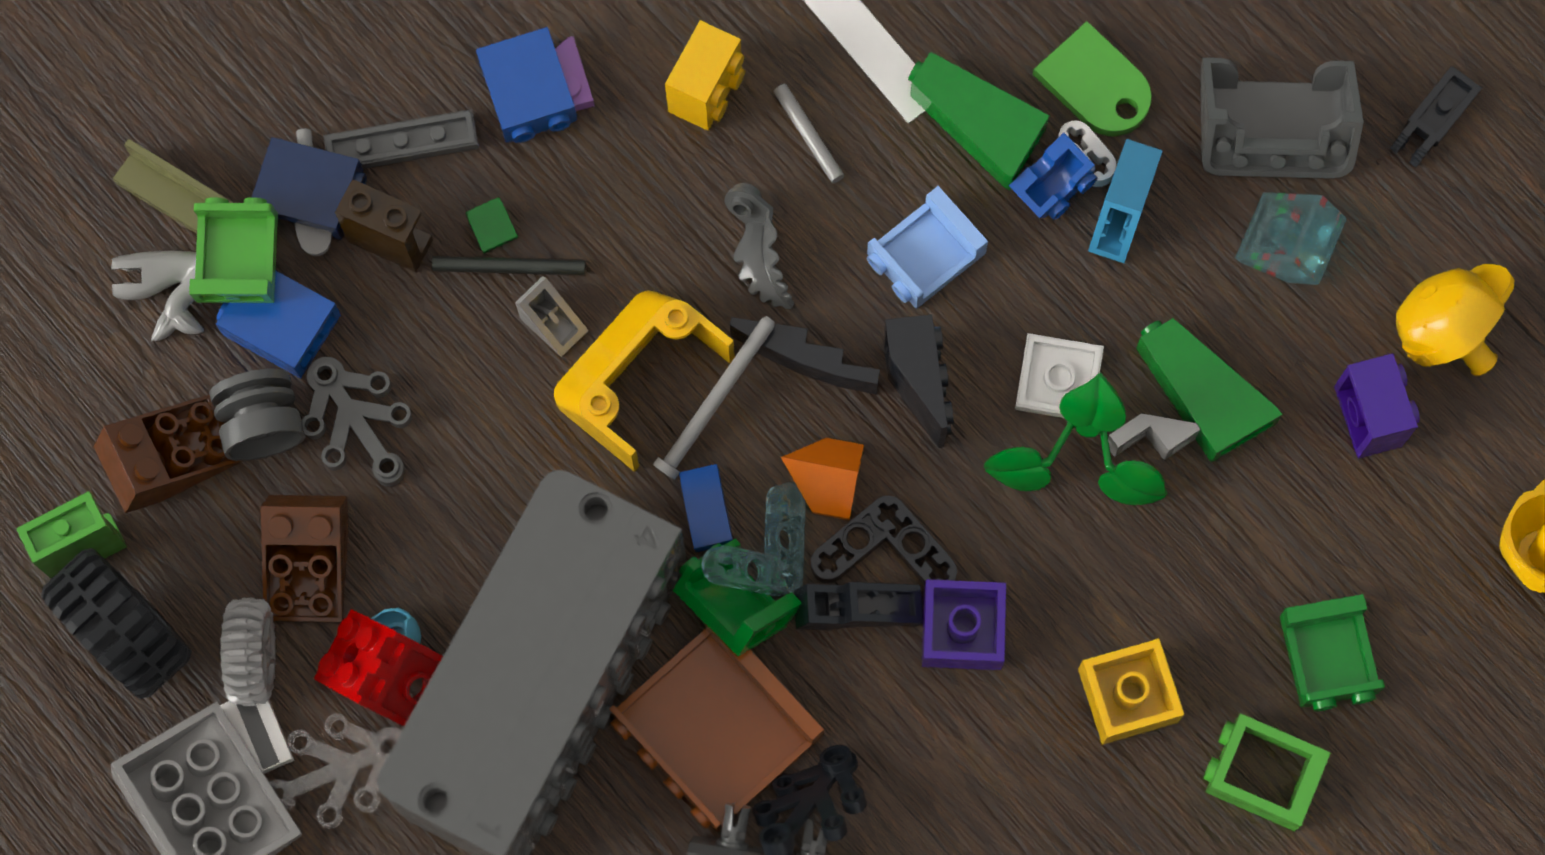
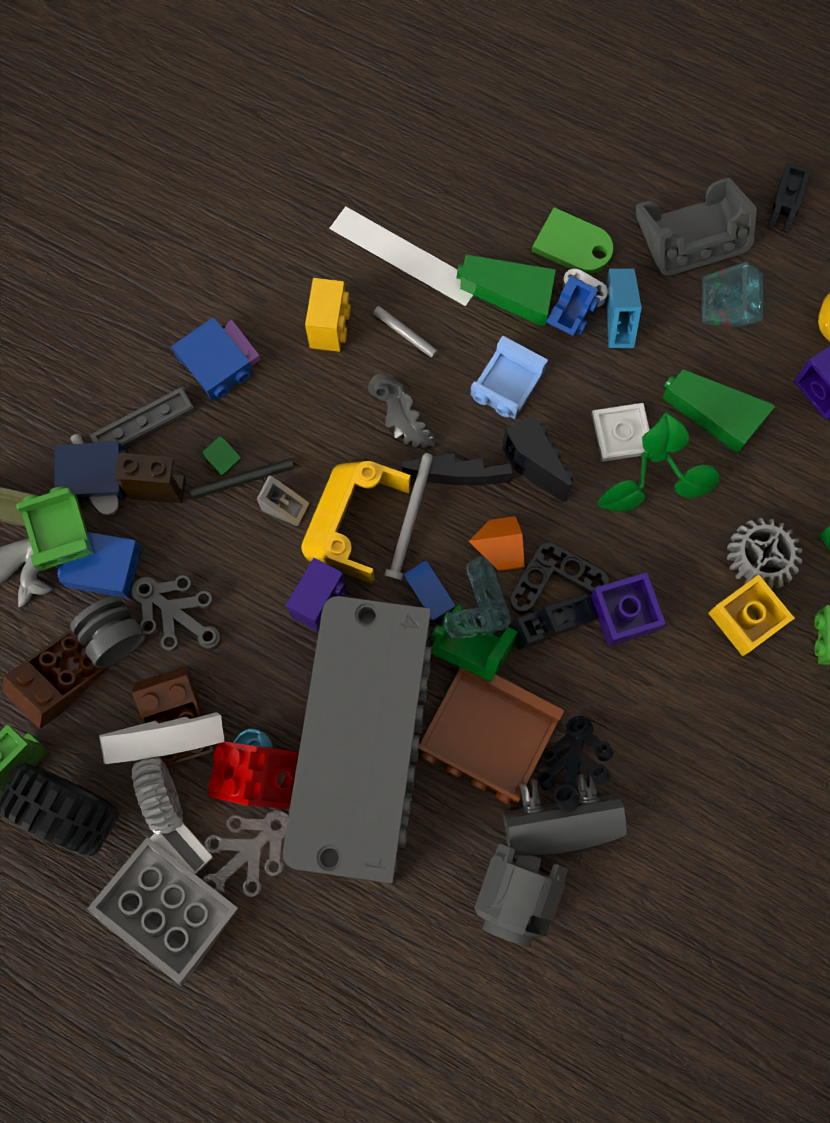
camera: 20 degrees left, 0 degrees up
light grey slope [1108,414,1201,460] -> none
none -> white slope [99,712,225,764]
none -> dark purple brick [286,558,347,632]
none -> light grey gear [727,518,802,589]

